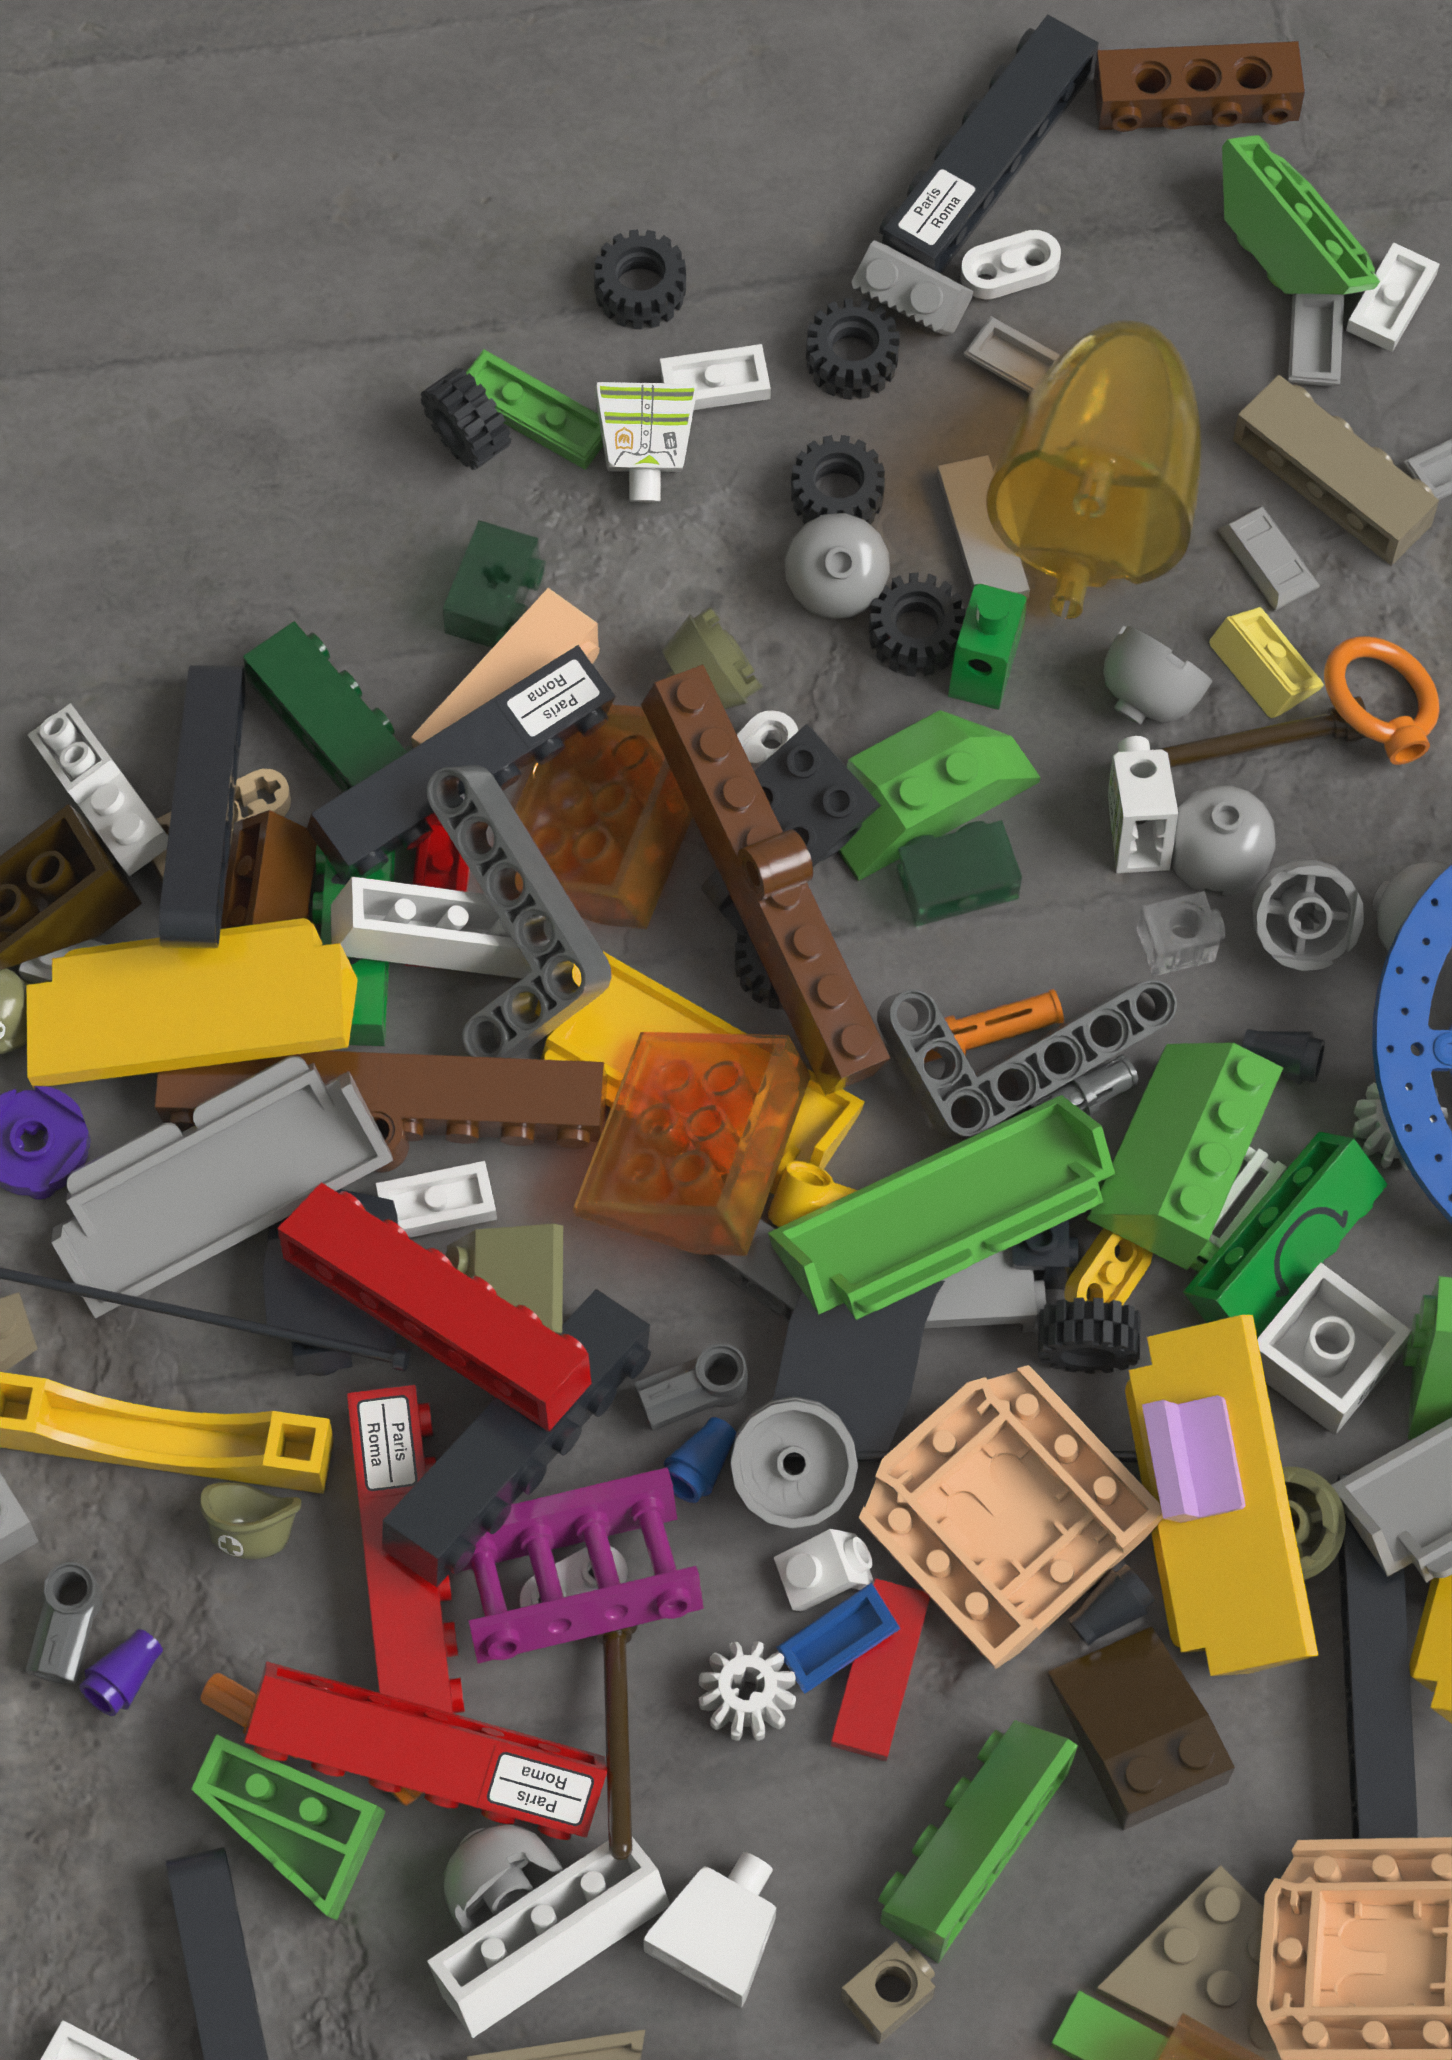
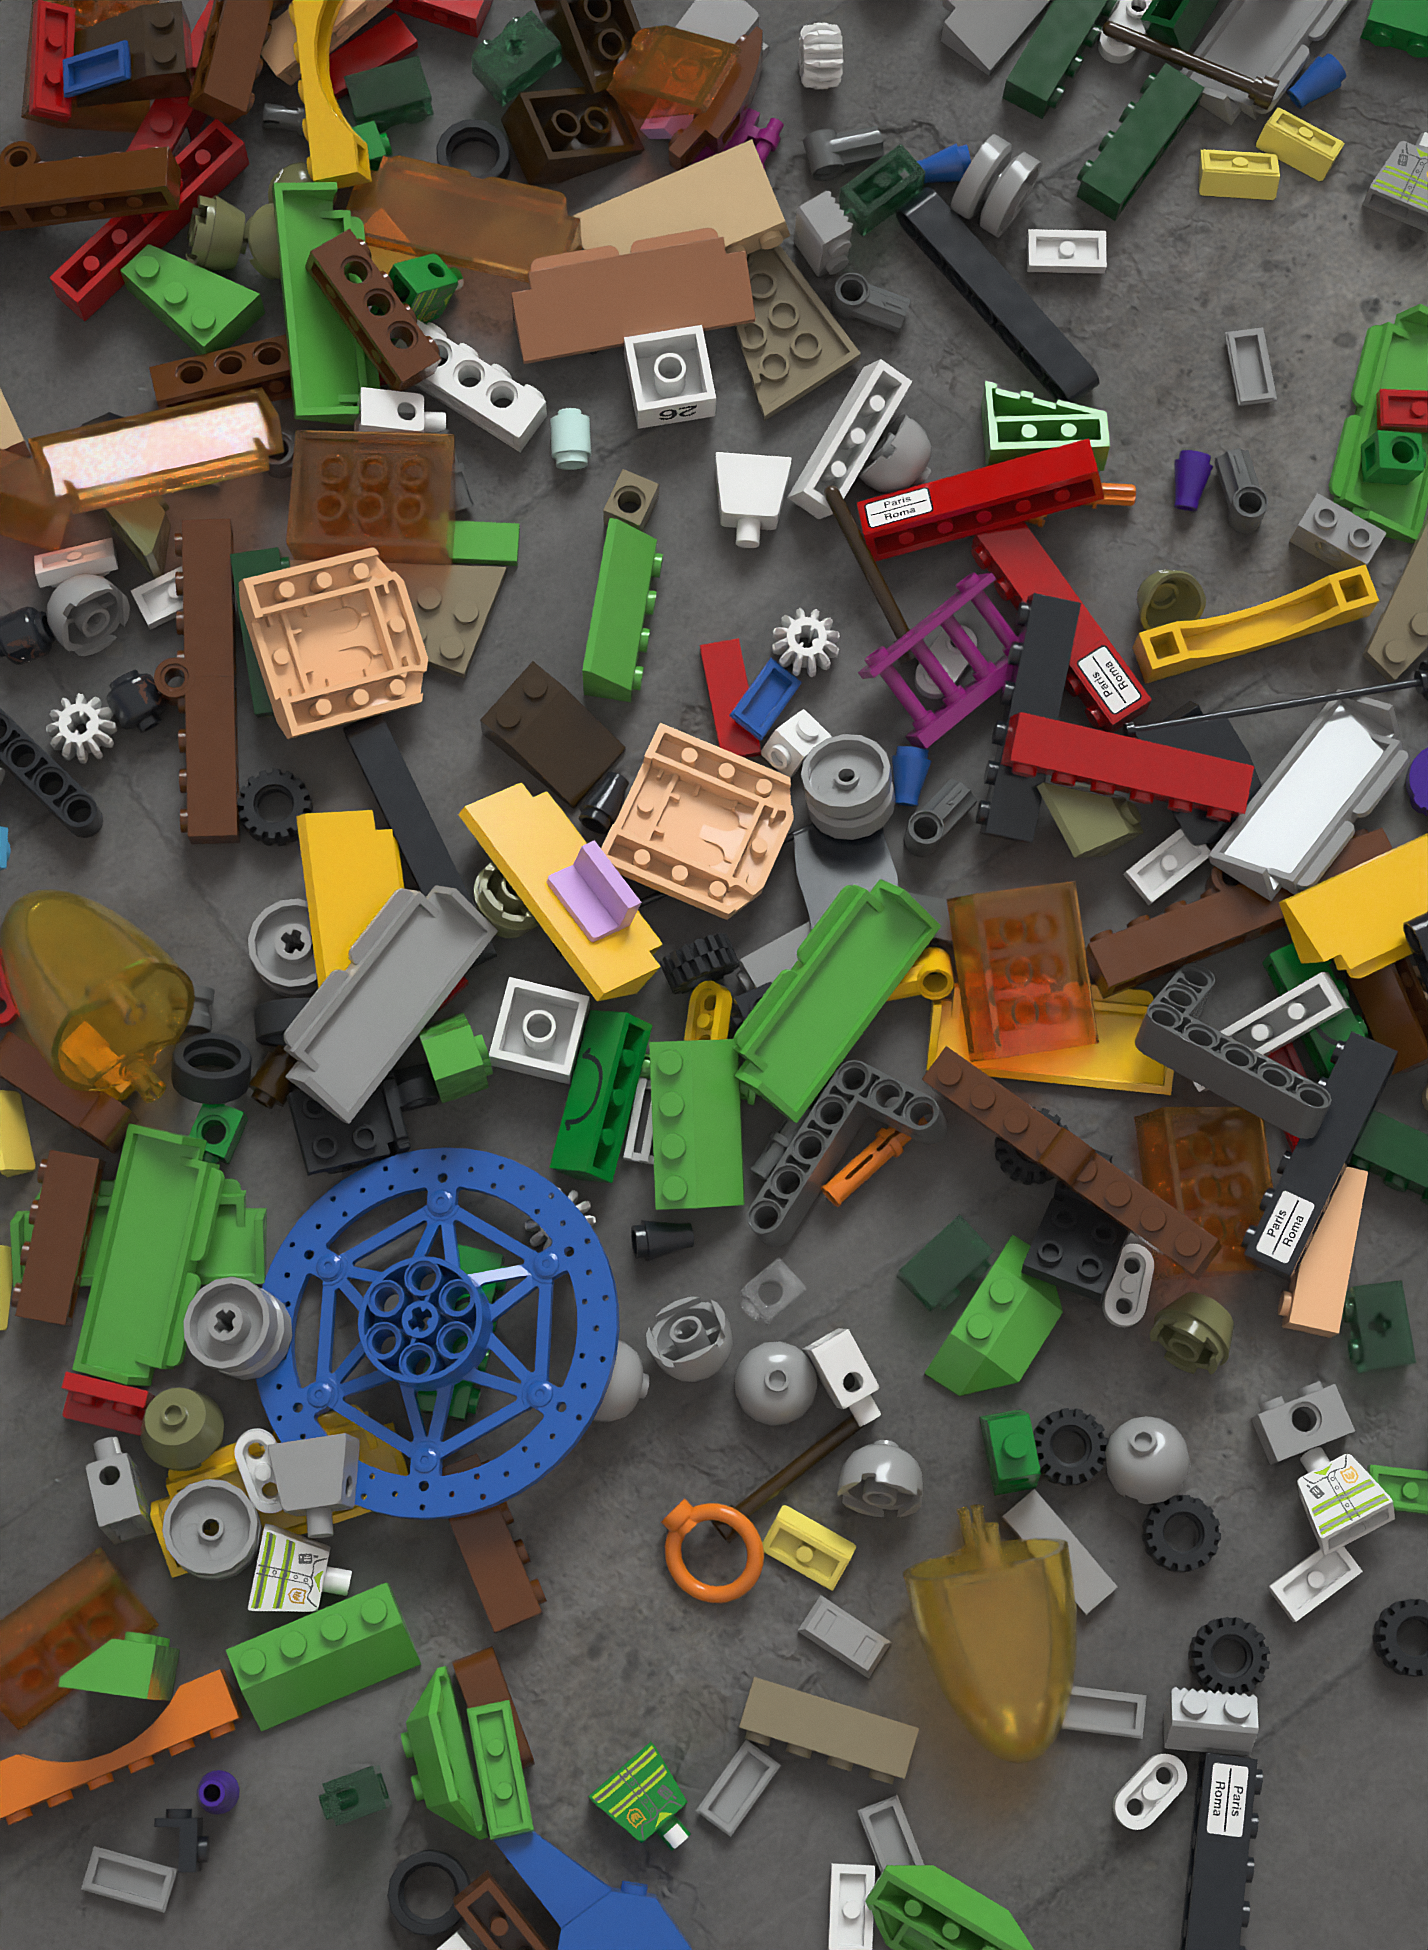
camera: 150 degrees right, 10 degrees up
none -> light grey brick [1251,1381,1355,1465]

